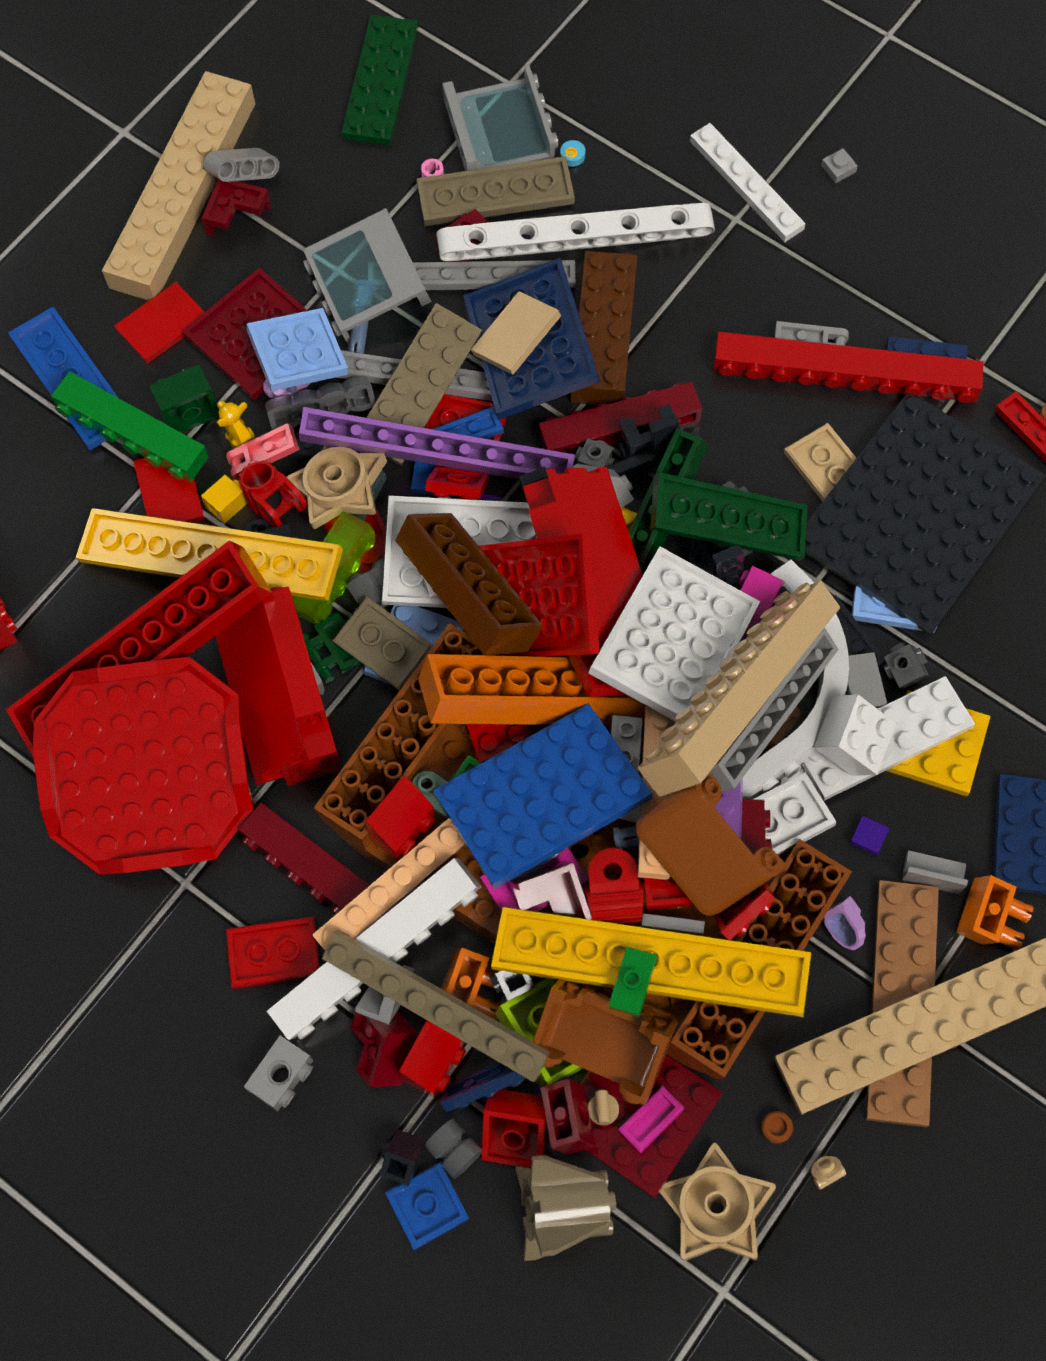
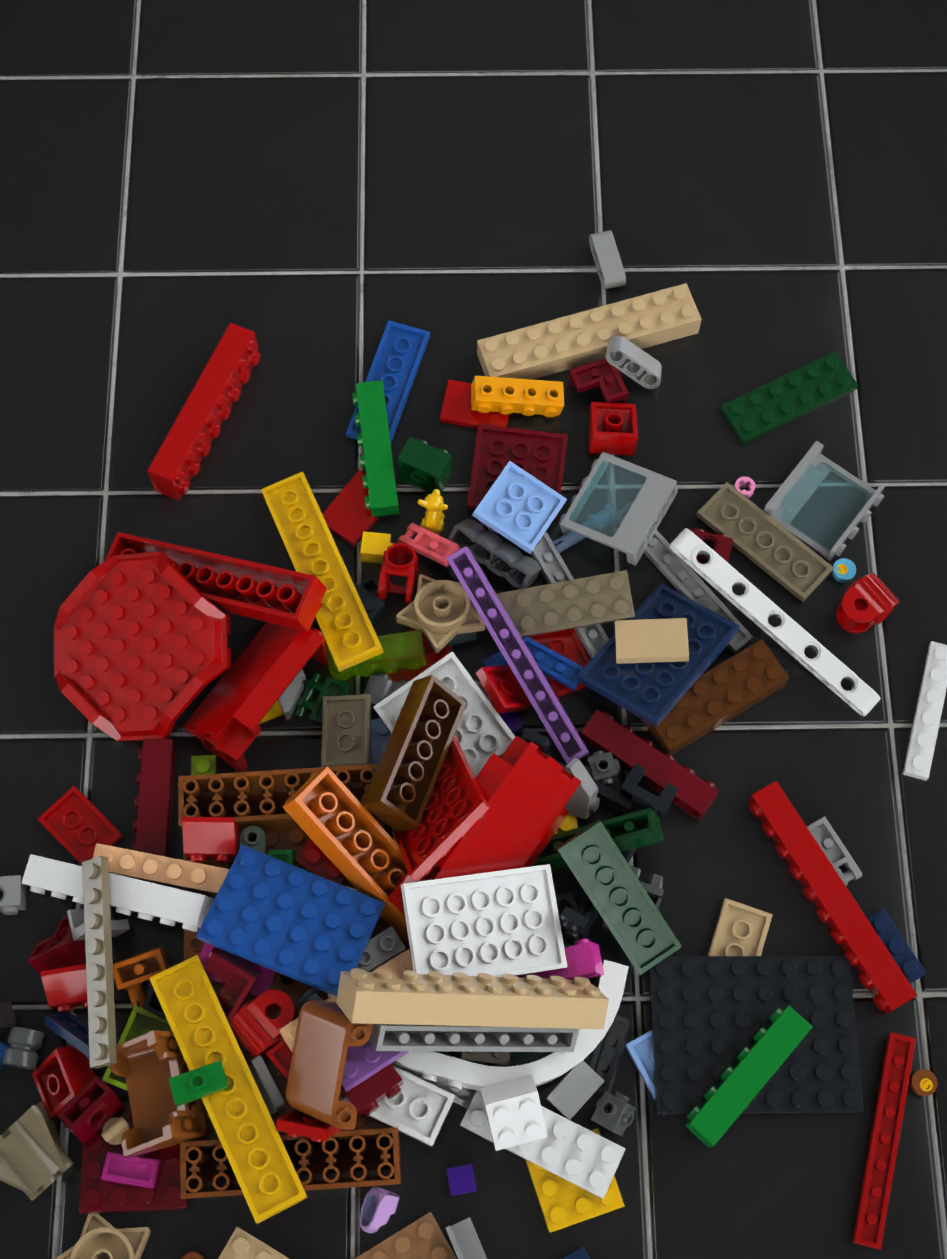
camera: 50 degrees right, 0 degrees up
none -> lime plate [191,755,217,775]
none -> light orange brick [471,376,564,417]
none -> red slope [588,402,638,456]
none -> light grey beam [589,230,626,290]
none -> green brick [685,1006,813,1148]
none -> red piece [836,573,900,634]

